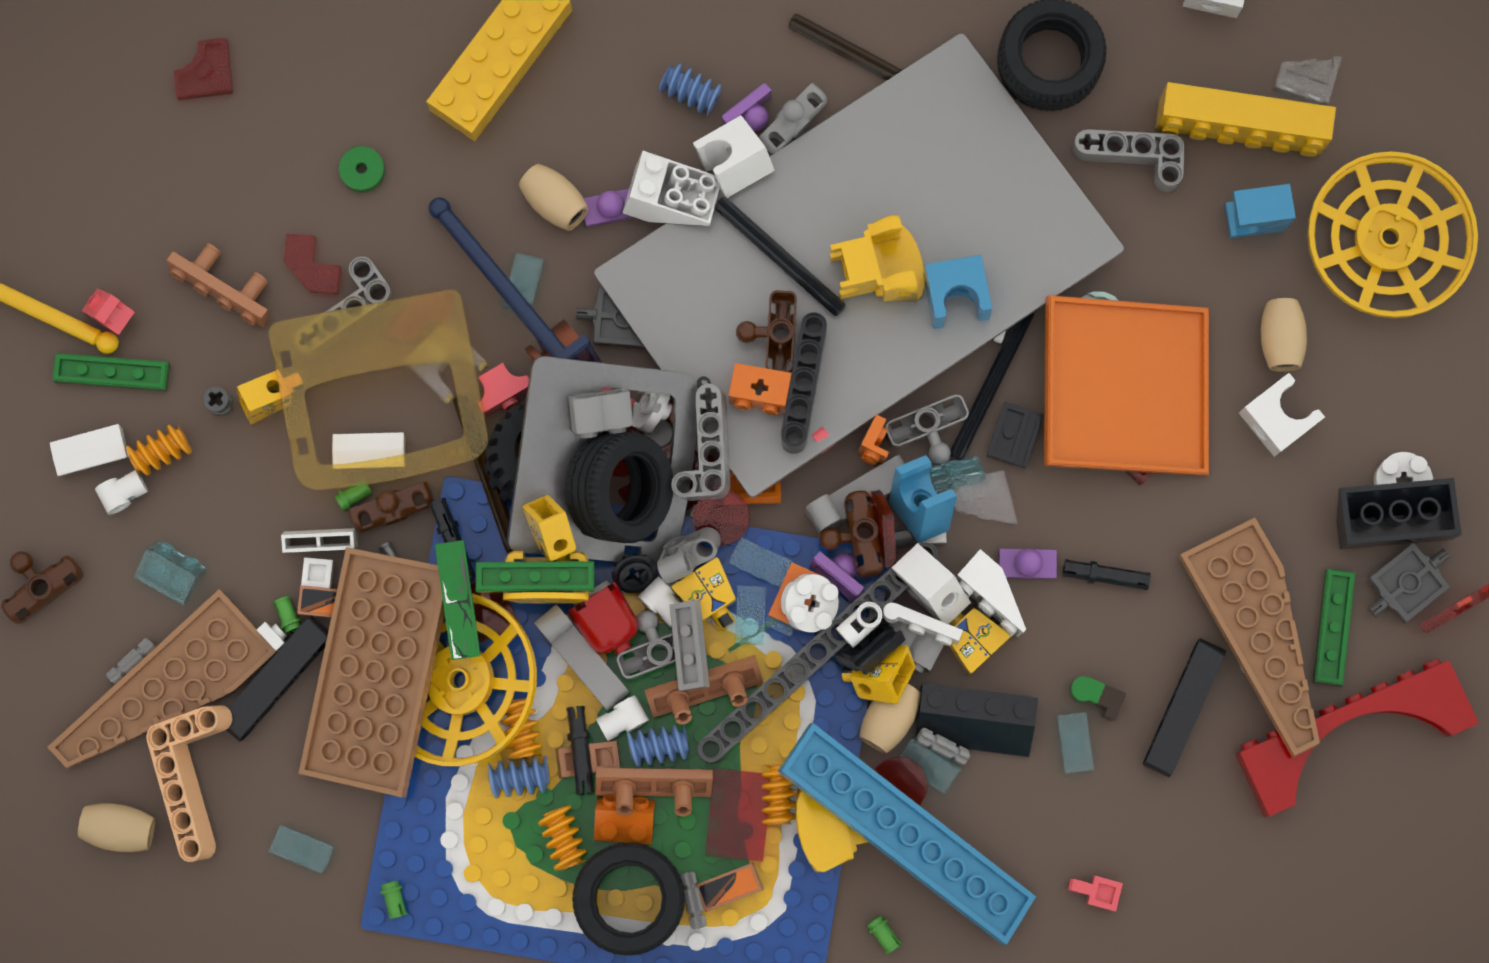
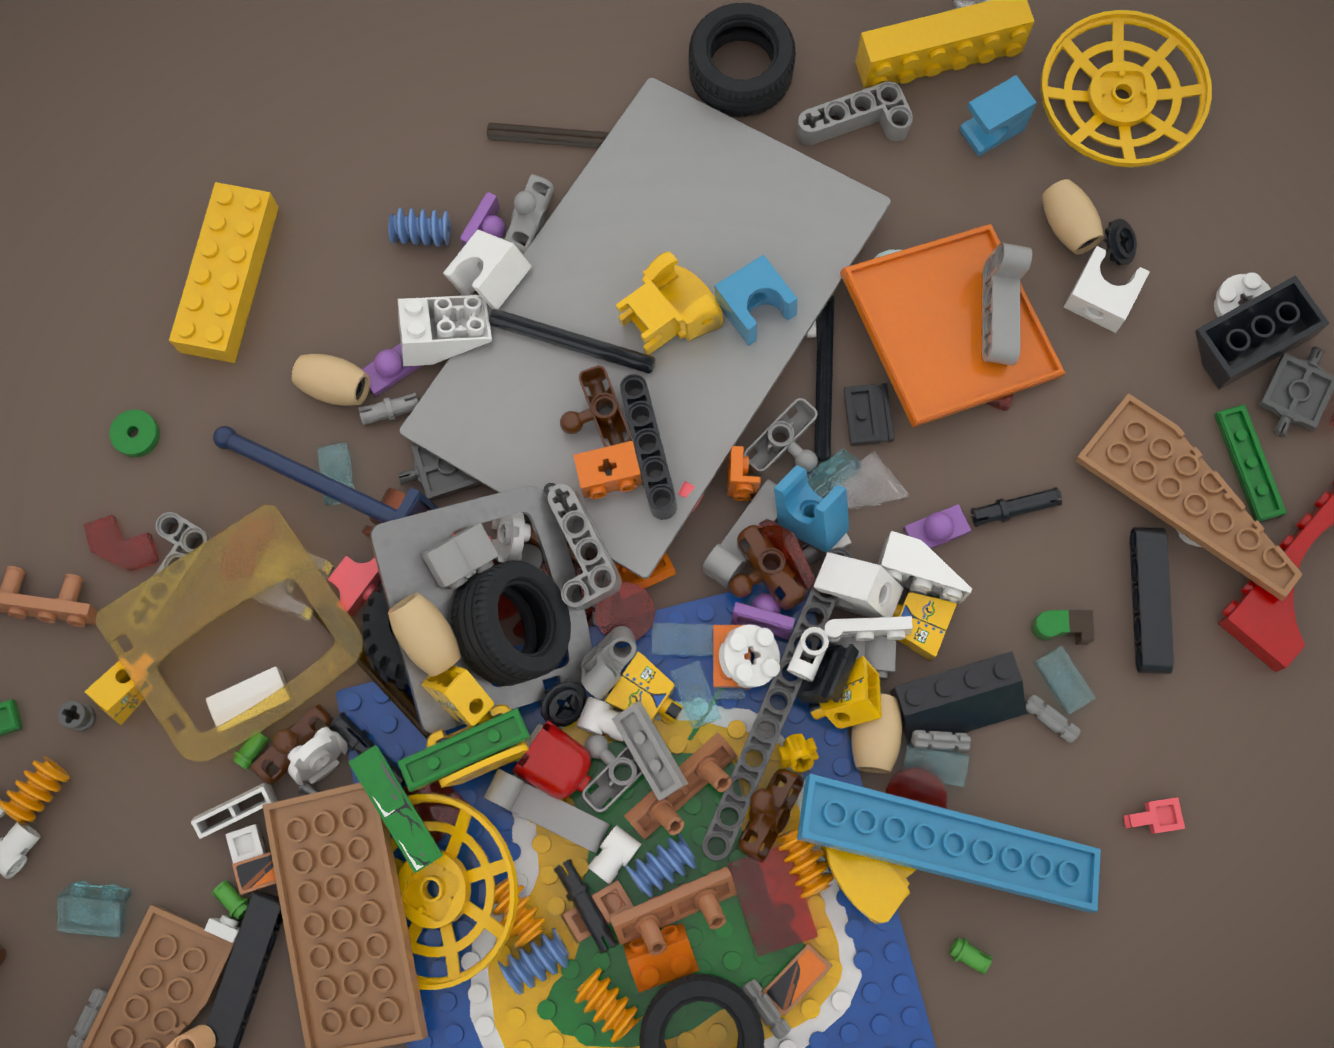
camera: 20 degrees left, 5 degrees down
none -> white plate [288,727,348,786]
none -> light grey pin [358,393,418,426]
none -> tan piece [388,592,461,676]
none -> reddish brown piece [738,769,804,862]
none -> yellow gear [778,734,819,773]
none -> light grey beam [982,243,1032,366]
none -> light grey axle [1025,695,1081,743]
none -> black gear [1104,219,1137,266]

